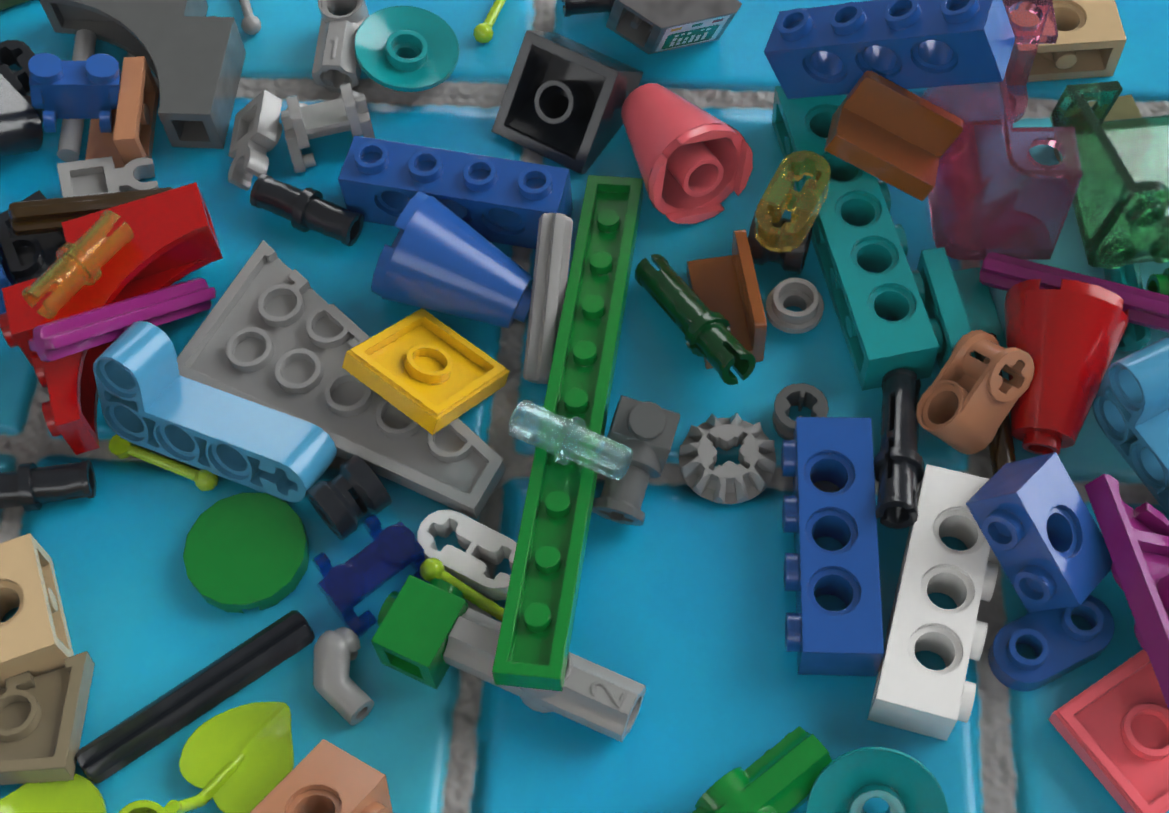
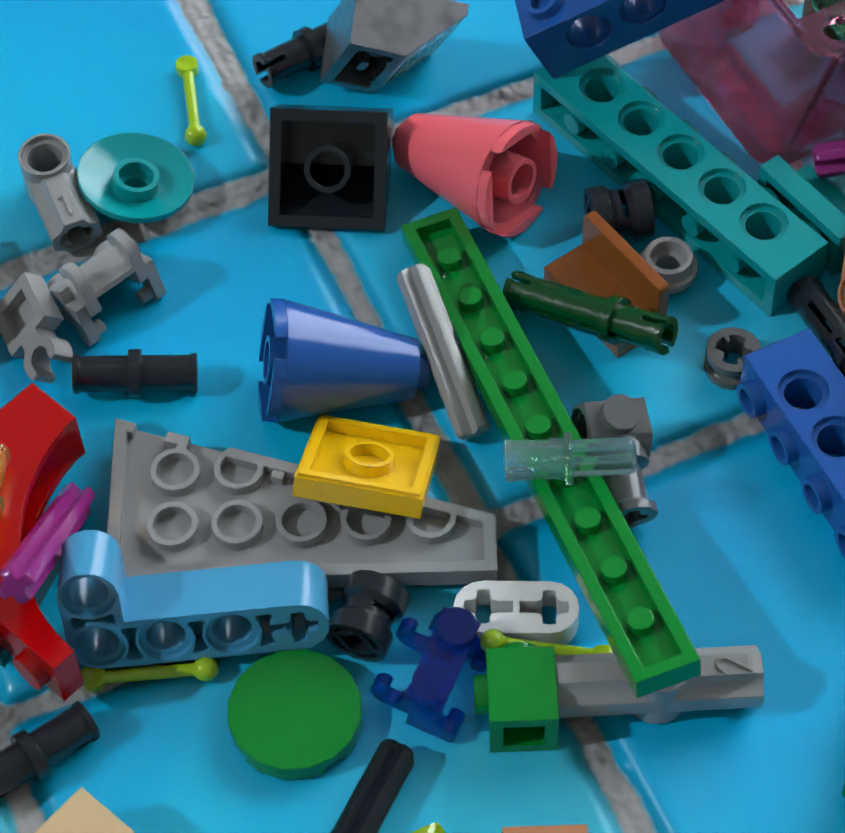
camera: 30 degrees left, 5 degrees down
light grey arm [313,627,374,725] -> none
blue brick [338,135,573,249] -> none
light grey gear [679,412,776,504] -> none
clear yellow beam [754,150,831,253] -> none
dark orange panel [824,71,964,201] -> none

